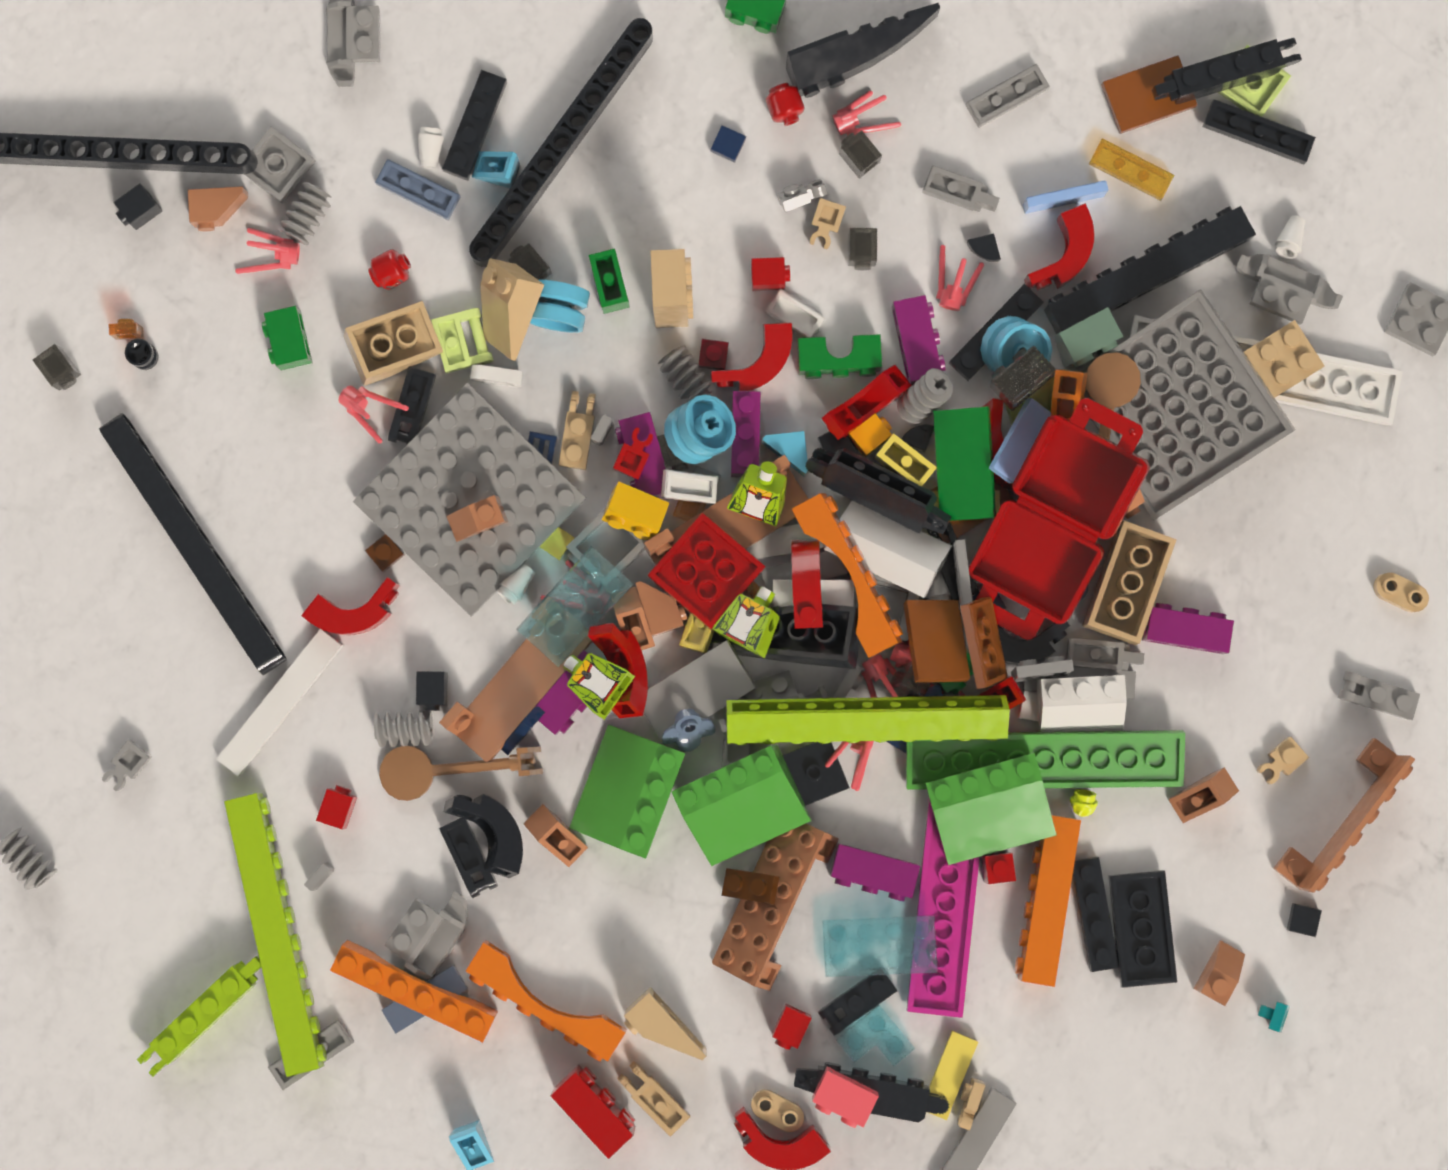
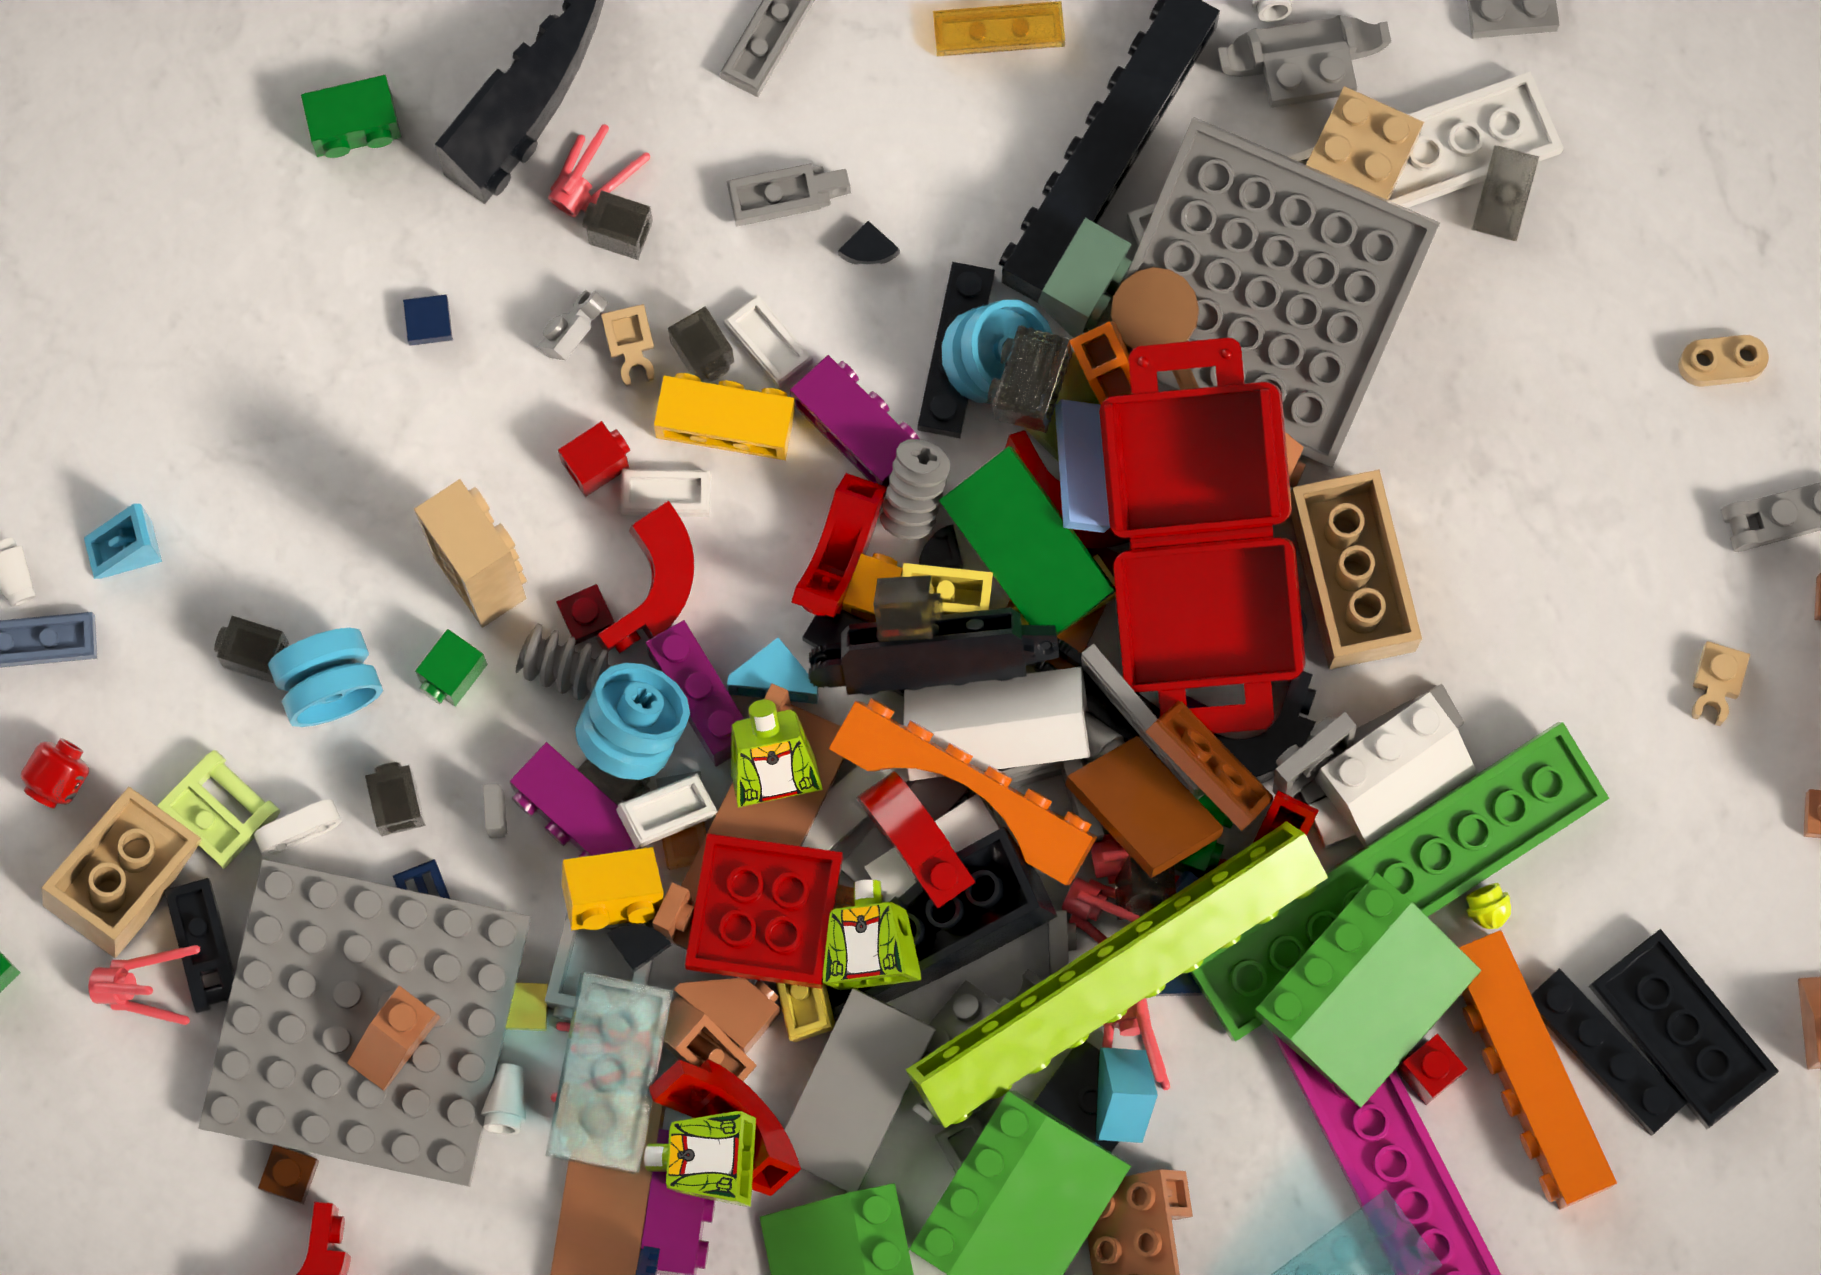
camera: 30 degrees left, 10 degrees down
black plate [442,69,507,181] -> none
black beam [469,18,653,267] -> none
tan slope [480,258,544,361] -> none
tan hinge [559,391,596,470] -> none
green brick [588,248,630,314] -> none
red plate [613,427,653,481] -> none
sand blue plate [662,709,716,752] -> none
red head [765,83,805,126] -> none
green arch [797,334,882,379] -> none
magenta brick [830,843,920,902] -> none
coral plant [936,245,984,311] -> none
light blue tile [1023,180,1108,214] -> none
red arch [1024,203,1094,290] -> none
light grey hinge [1066,638,1145,671] -> none
magenta brick [1142,603,1234,654] -> none
nougat slope [1168,767,1239,823] -> none
none -> clear smoke brick [365,762,426,836]
none -> green brick [415,629,488,707]
none -> black tile [607,924,672,972]
none -> yellow brick [654,373,795,461]
none -> white tile [724,294,813,389]
none -> clear smoke brick [873,575,943,641]
none -> medium azure slope [1096,1047,1158,1143]
none -> clear smoke plate [1472,146,1539,241]

